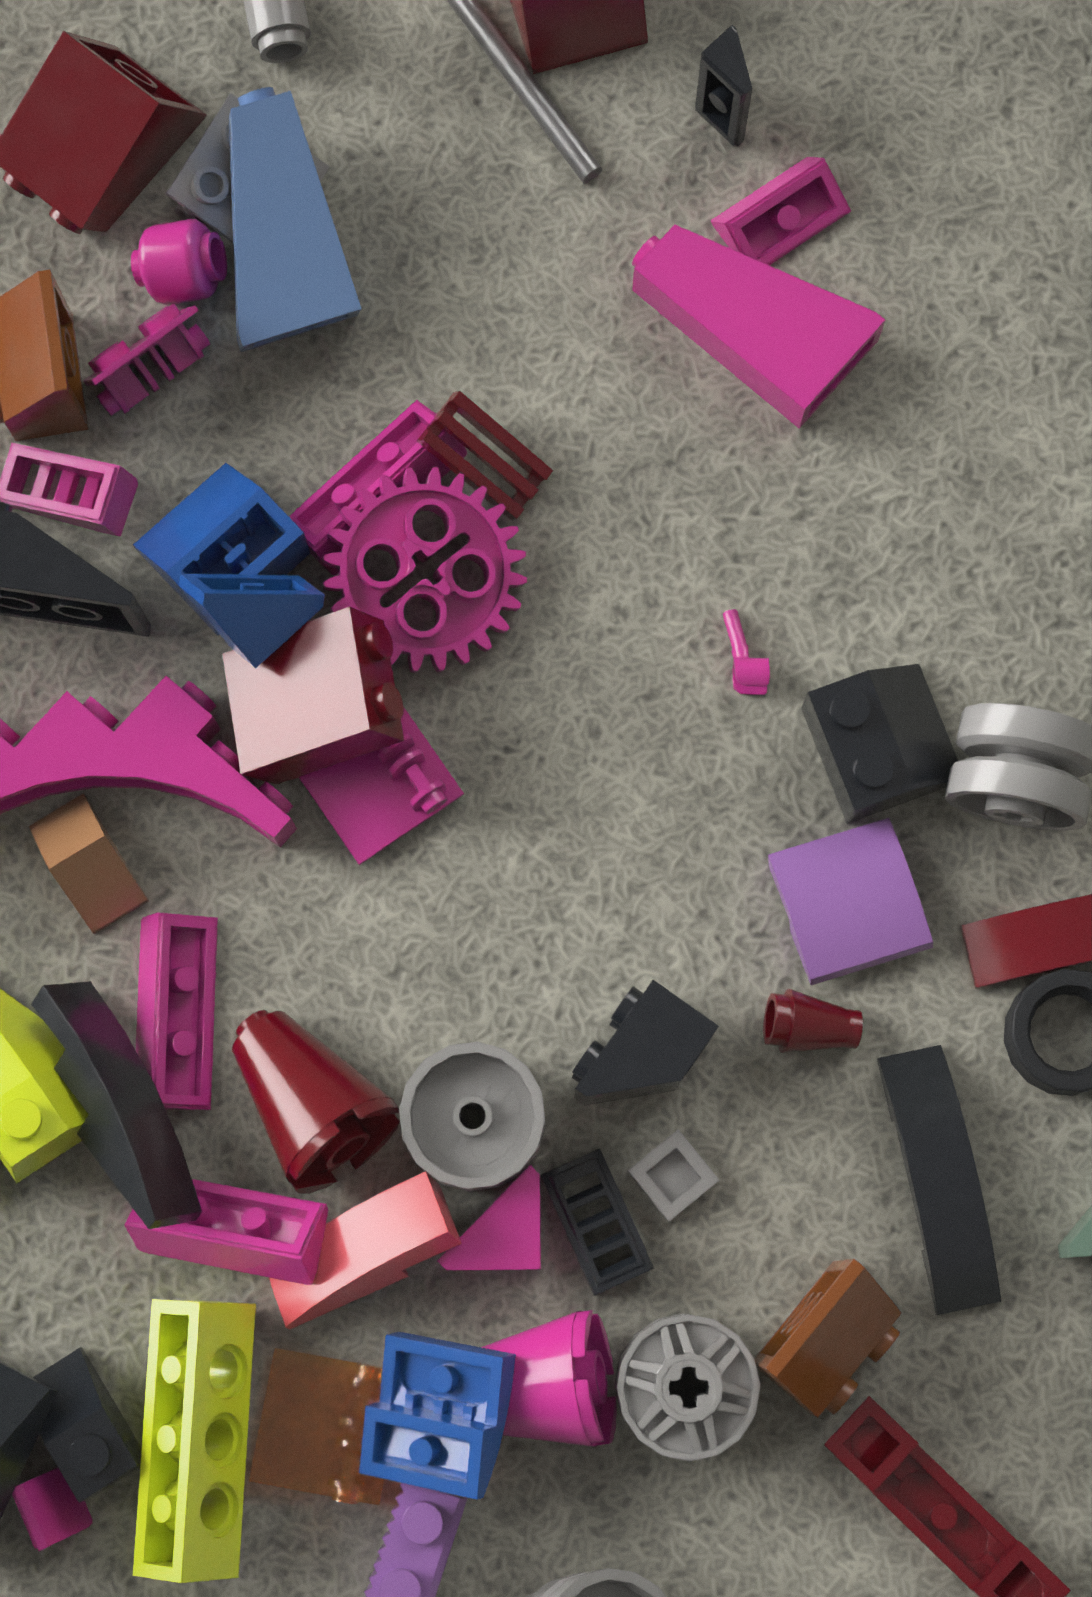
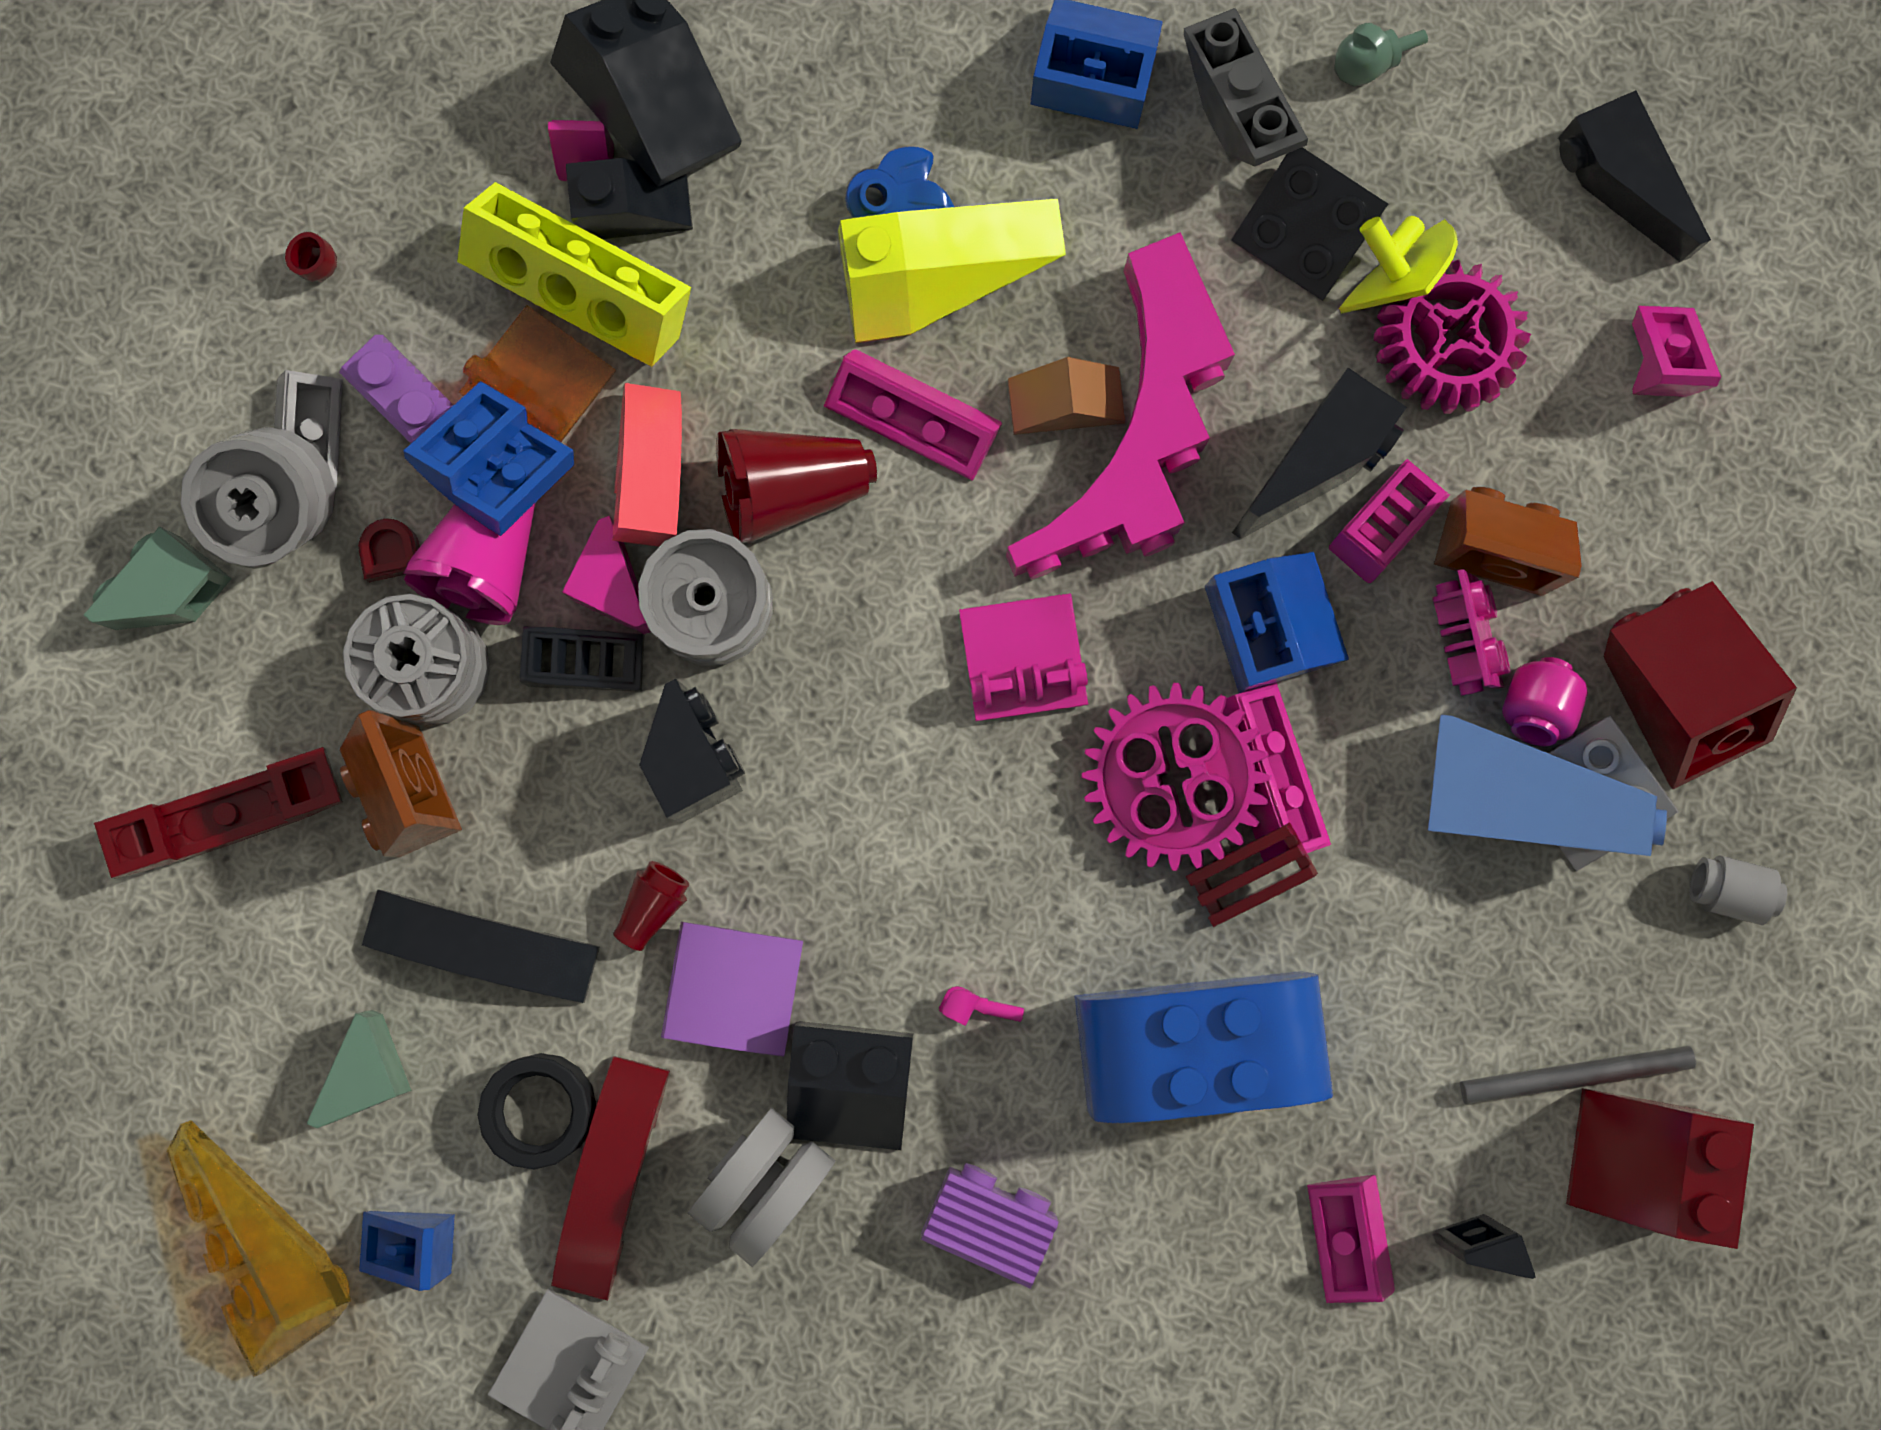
camera: 115 degrees right, 5 degrees up
black slope [31,981,202,1229] -> none
dark pink slope [125,1179,329,1285] -> none
blue slope [179,574,325,669] -> none
brick [222,606,404,785] -> none
light grey tile [627,1129,720,1222] -> none
dark pink slope [632,224,885,429] -> none
none -> dark red tile [358,518,420,583]
none -> medium lavender brick [921,1163,1059,1289]
none -> blue brick [1074,971,1333,1123]

